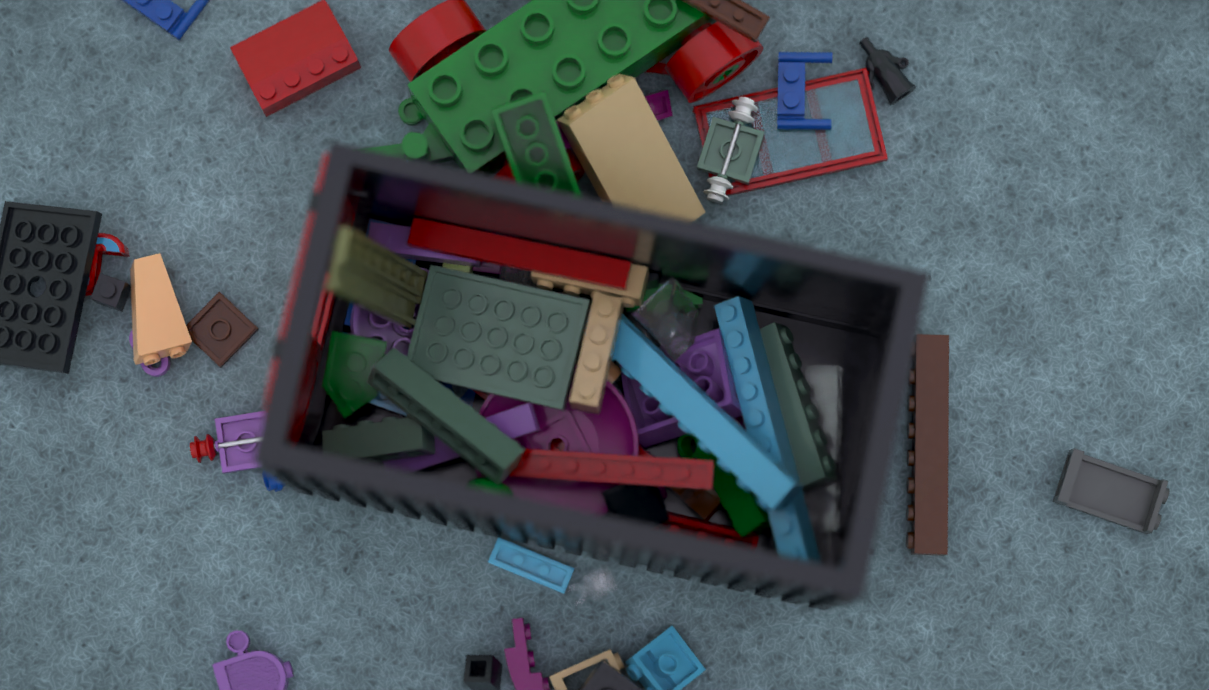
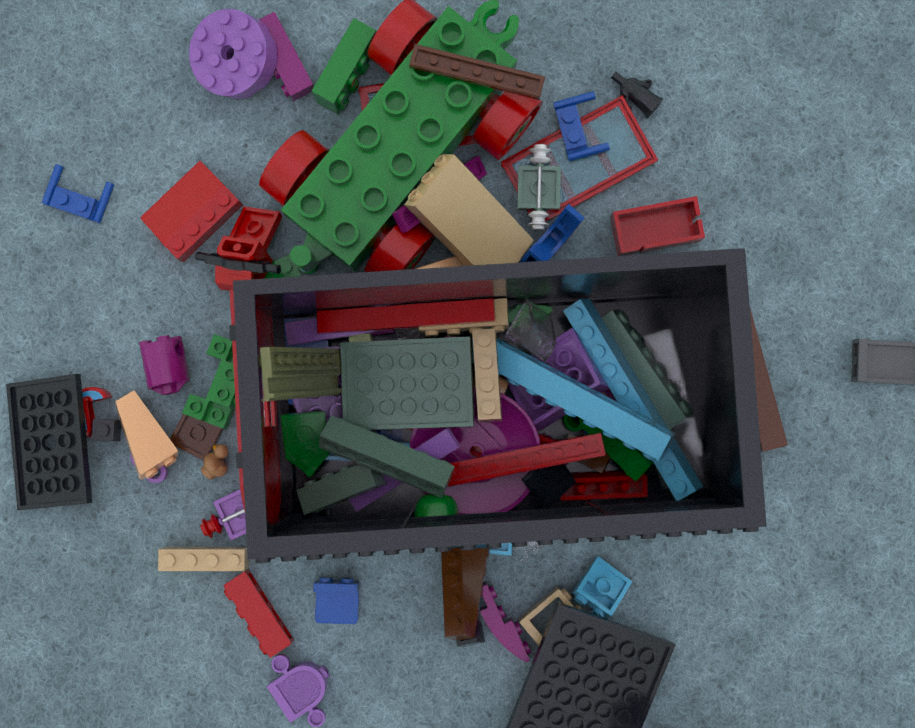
camera: 10 degrees left, 5 degrees up
green tile [398,98,424,125] -> none
green brick [491,90,582,197] -> none
none -> magenta cylinder [139,335,190,395]
none -> tan brick [158,547,249,571]
none -> green bracket [182,334,236,430]
none -> red piece [195,206,283,291]
none -> medium nougat animal [201,444,229,480]
none -> red brick [223,569,294,658]
none -> blue bracket [313,577,359,624]
none -> reddish brown wedge [441,547,490,640]
none -> blue arch [520,204,585,262]
none -> red piece [610,196,705,256]

